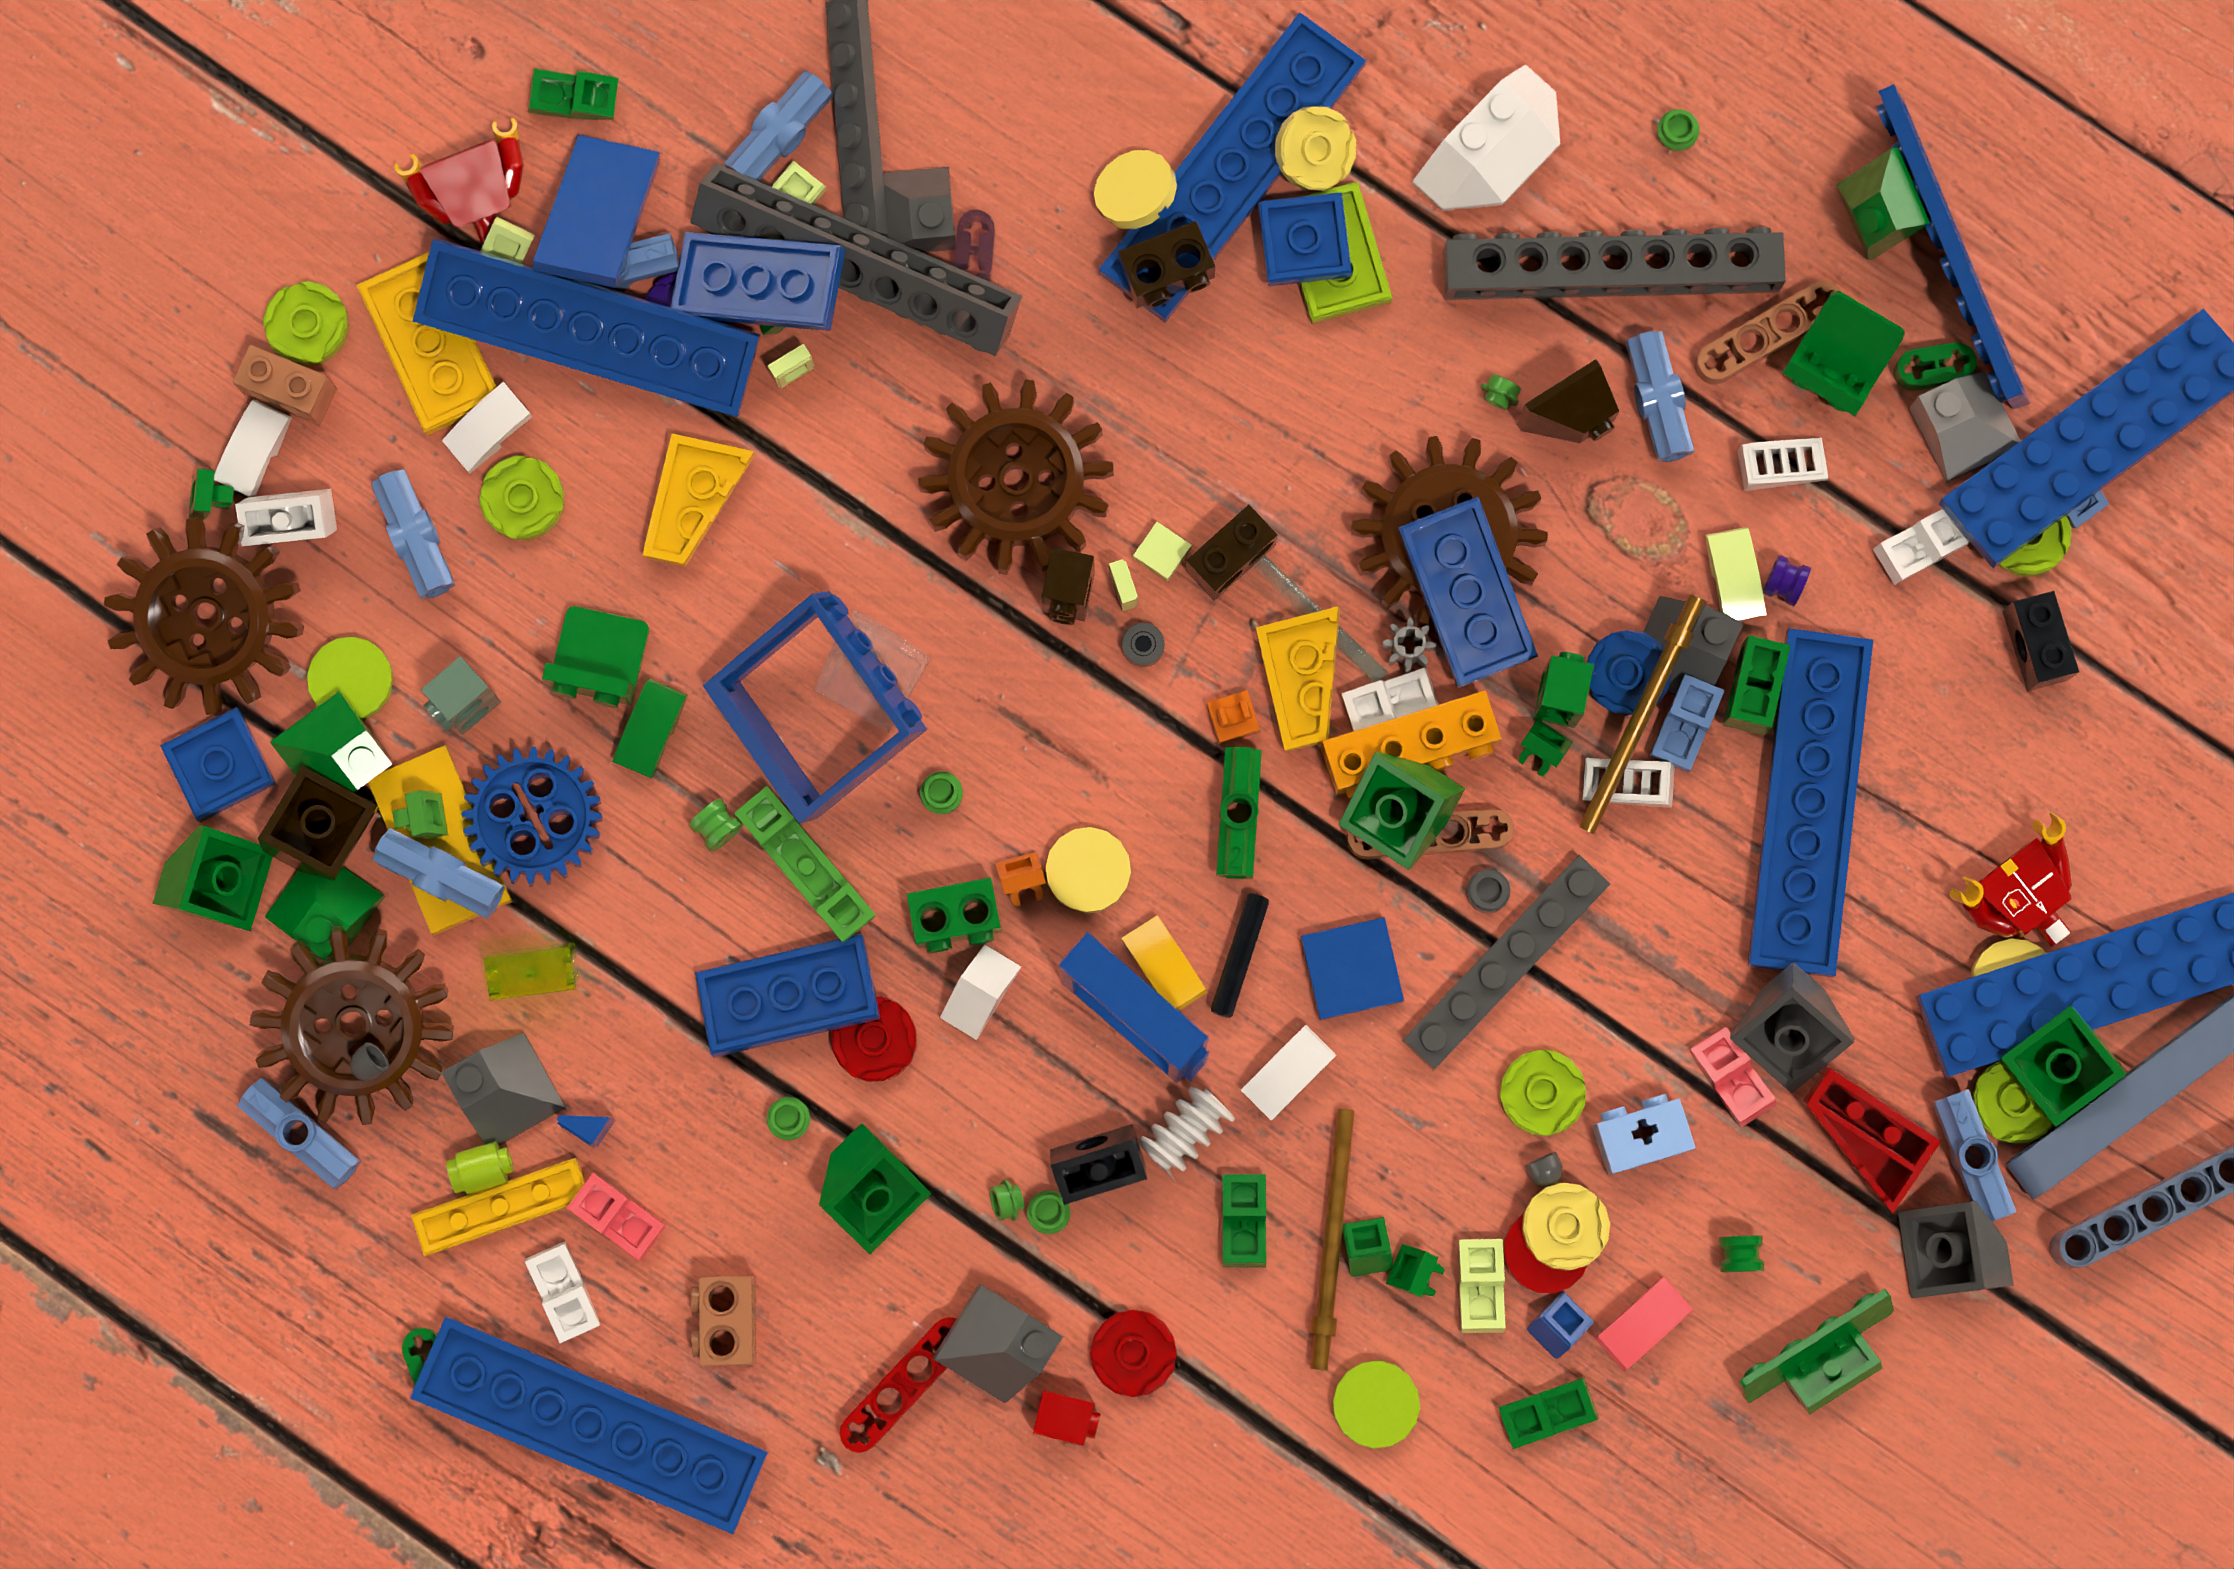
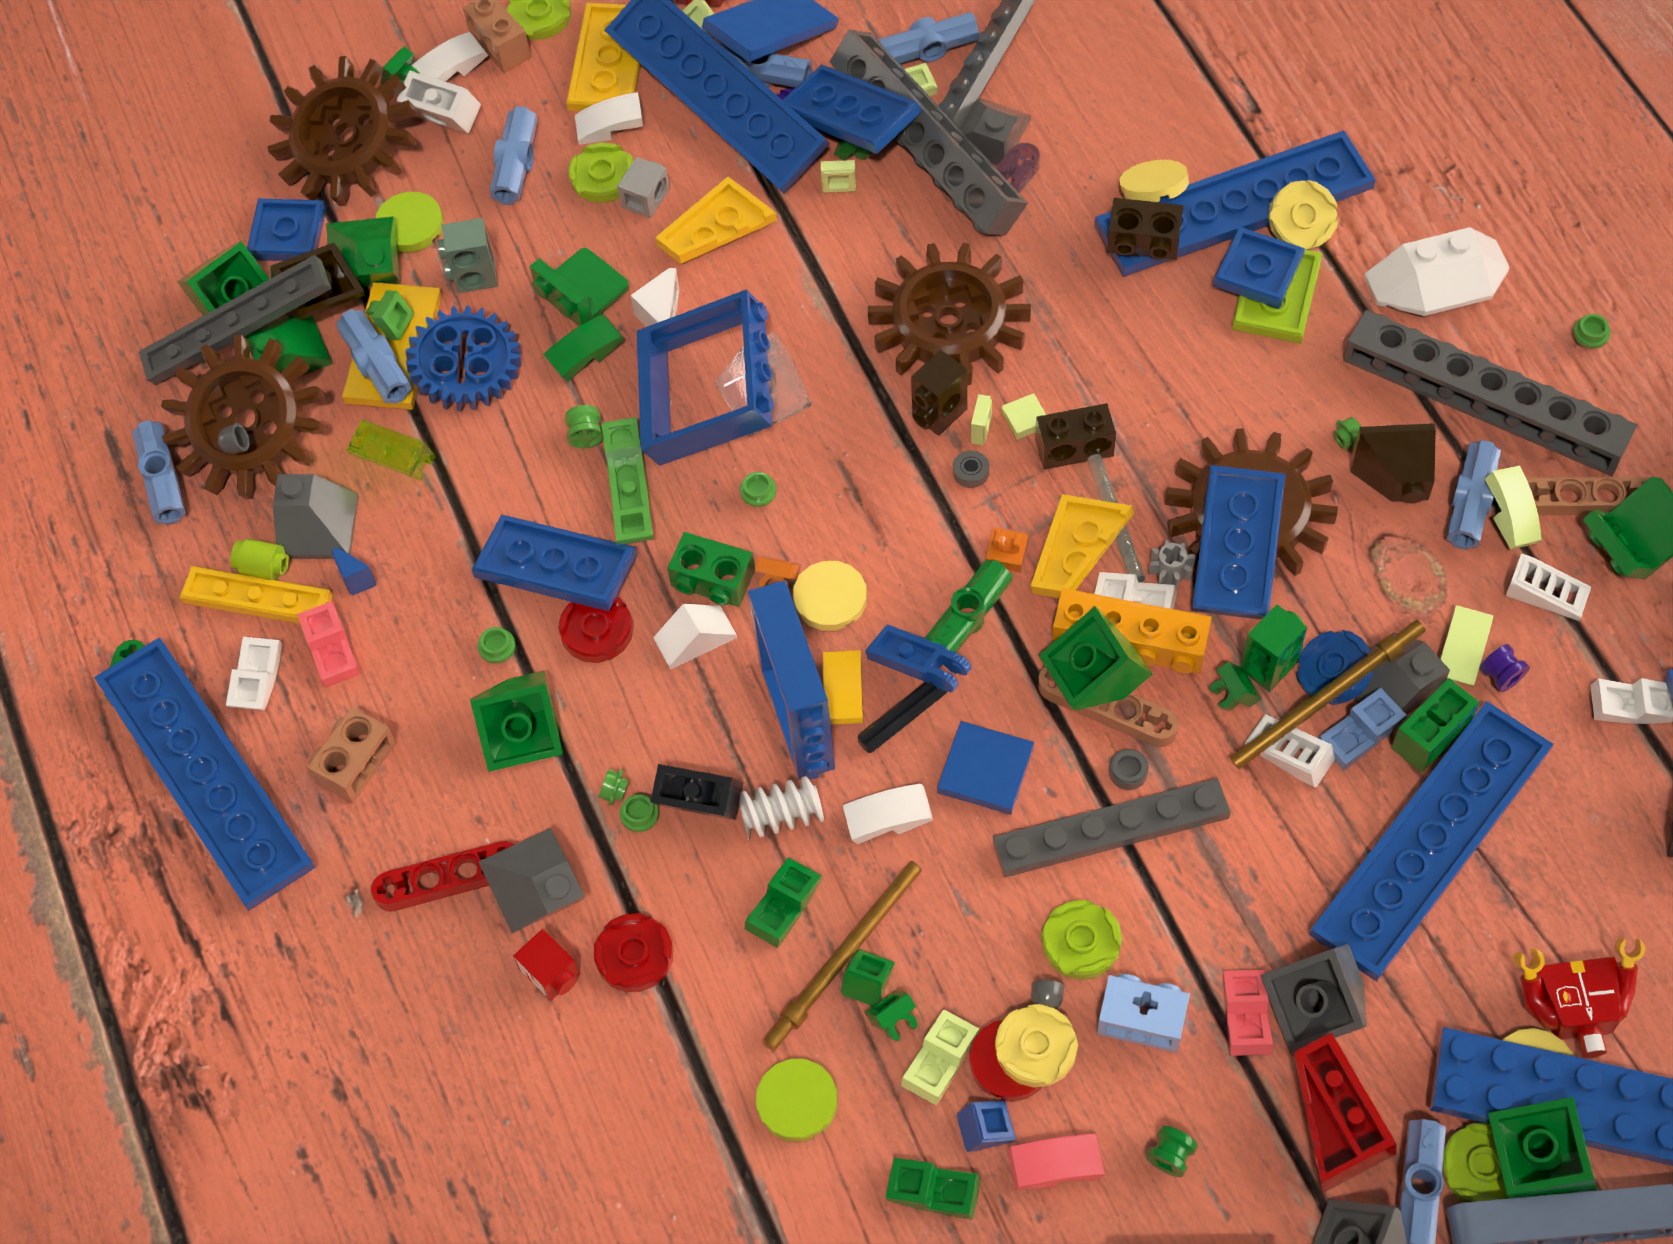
camera: 35 degrees right, 20 degrees down
none -> dark grey plate [139,255,331,385]
none -> light grey brick [617,157,670,219]
none -> white slope [631,268,679,327]
none -> blue hinge [865,624,972,693]
none -> yellowish green slope [1485,465,1541,550]

